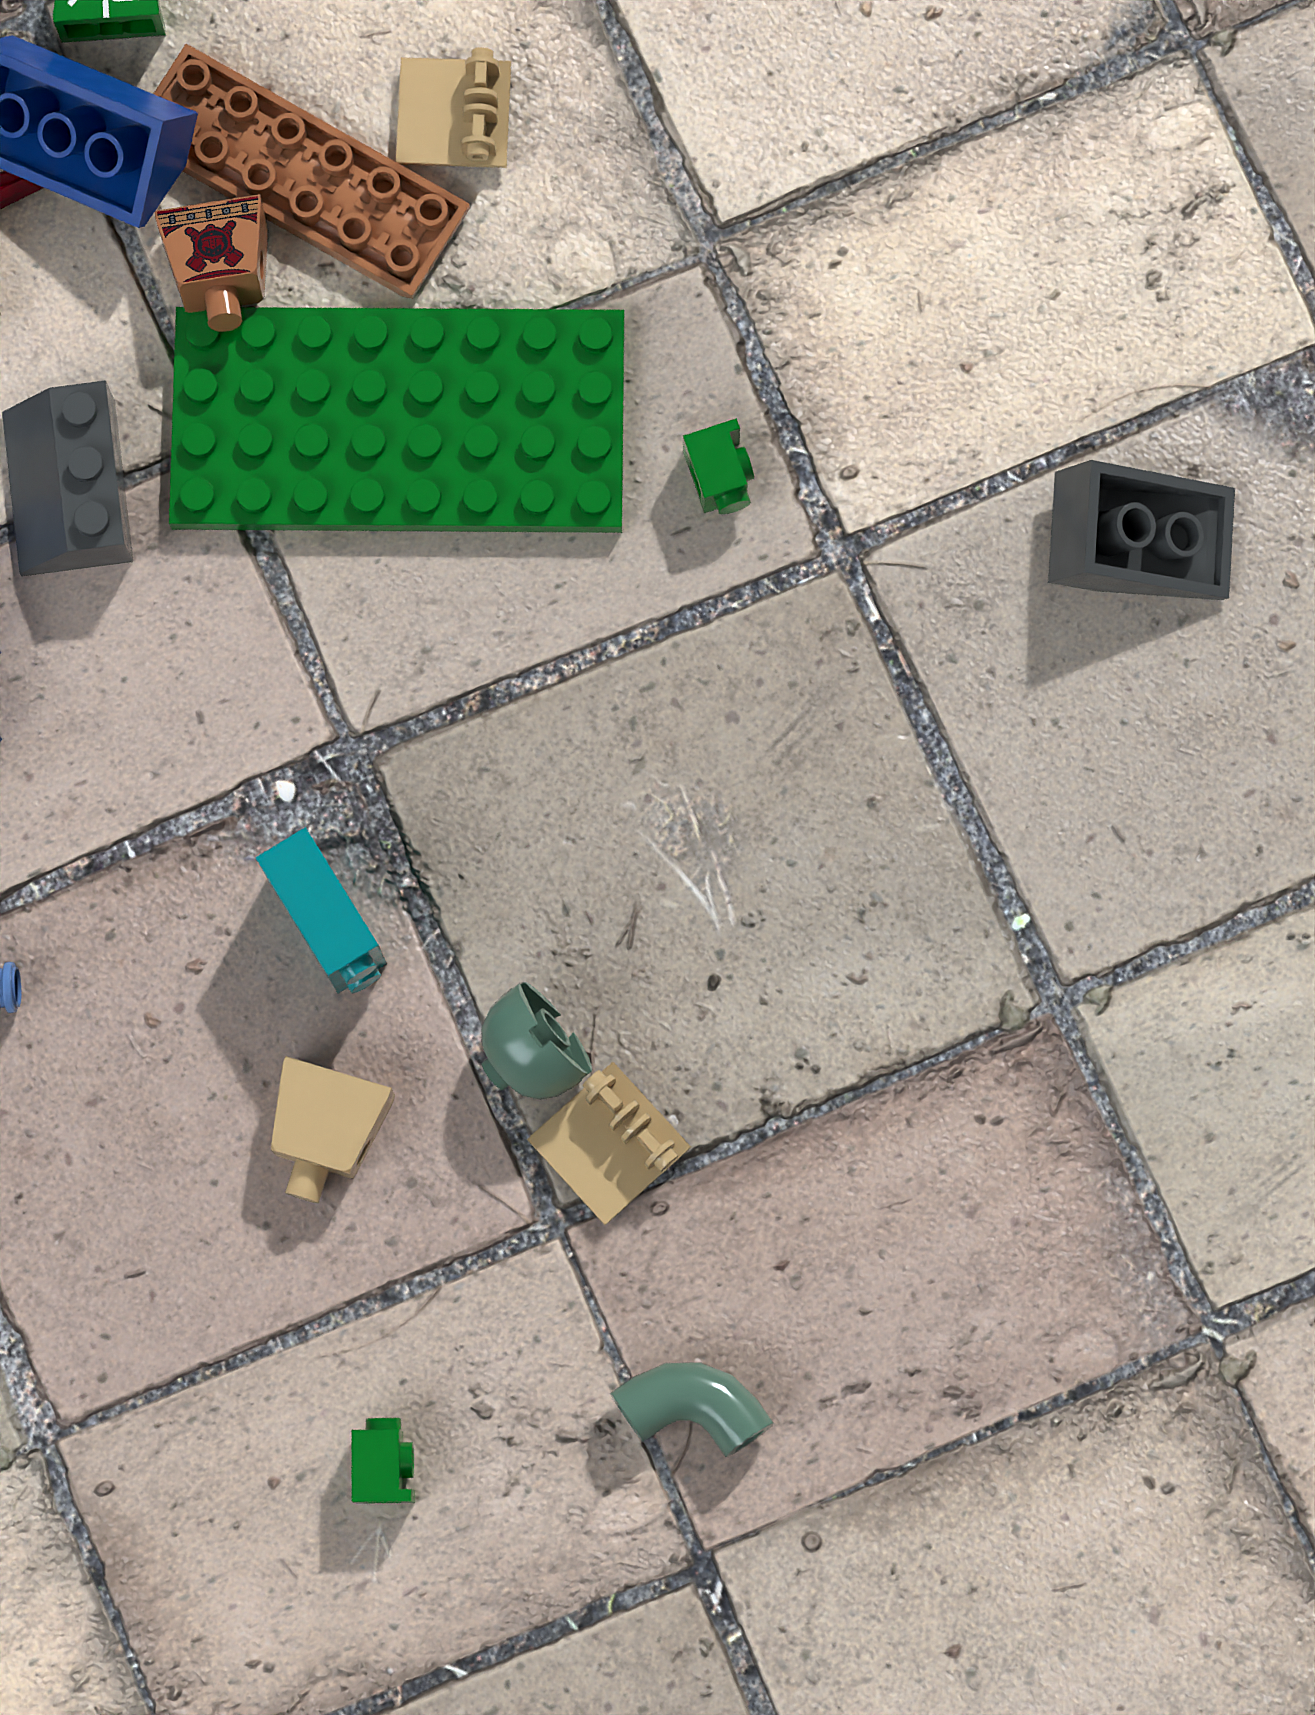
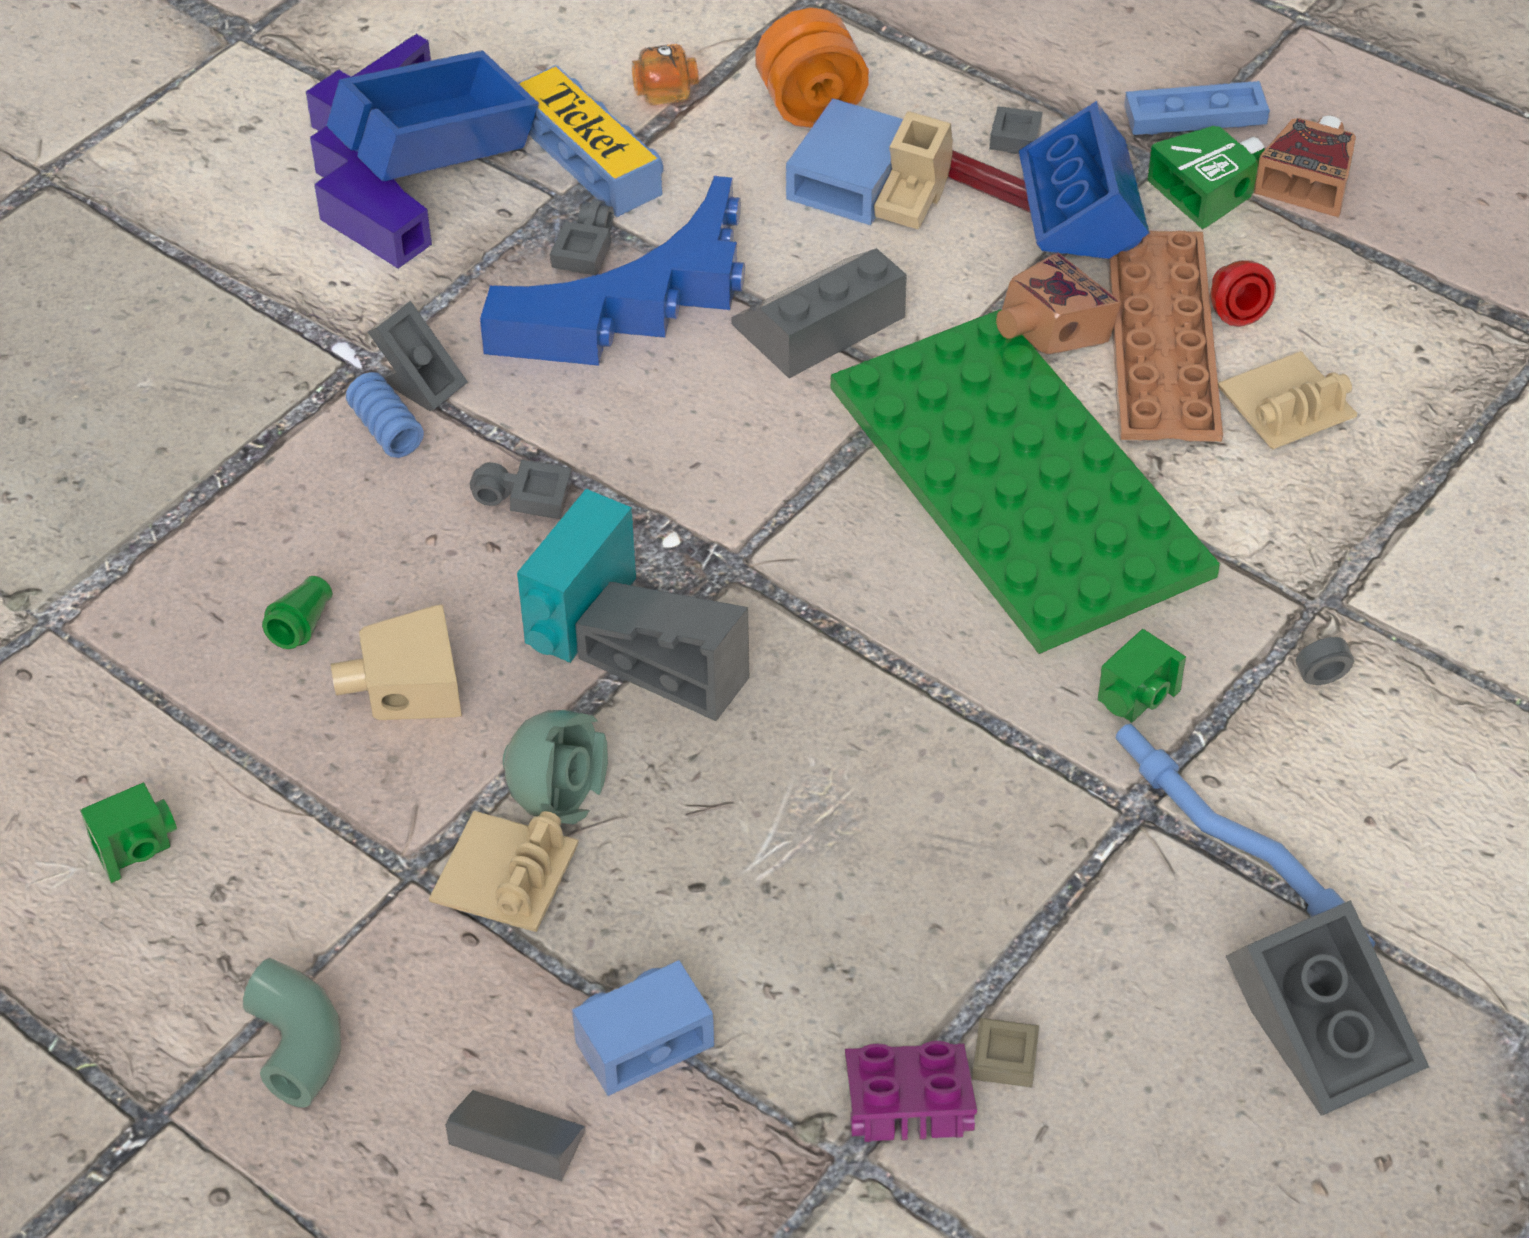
camera: 60 degrees right, 30 degrees down
none -> green cone [262,576,333,649]
none -> dark grey slope [445,1090,586,1181]
none -> dark grey plate [470,459,572,519]
none -> medium blue brick [572,960,714,1096]
none -> dark grey wedge [575,581,750,721]
none -> magenta hinge [845,1041,977,1142]
none -> dark tan tile [972,1018,1039,1088]
none -> medium blue bar [1115,724,1375,947]
none -> red brick [1211,260,1276,327]
none -> dark grey tile [1296,637,1354,685]

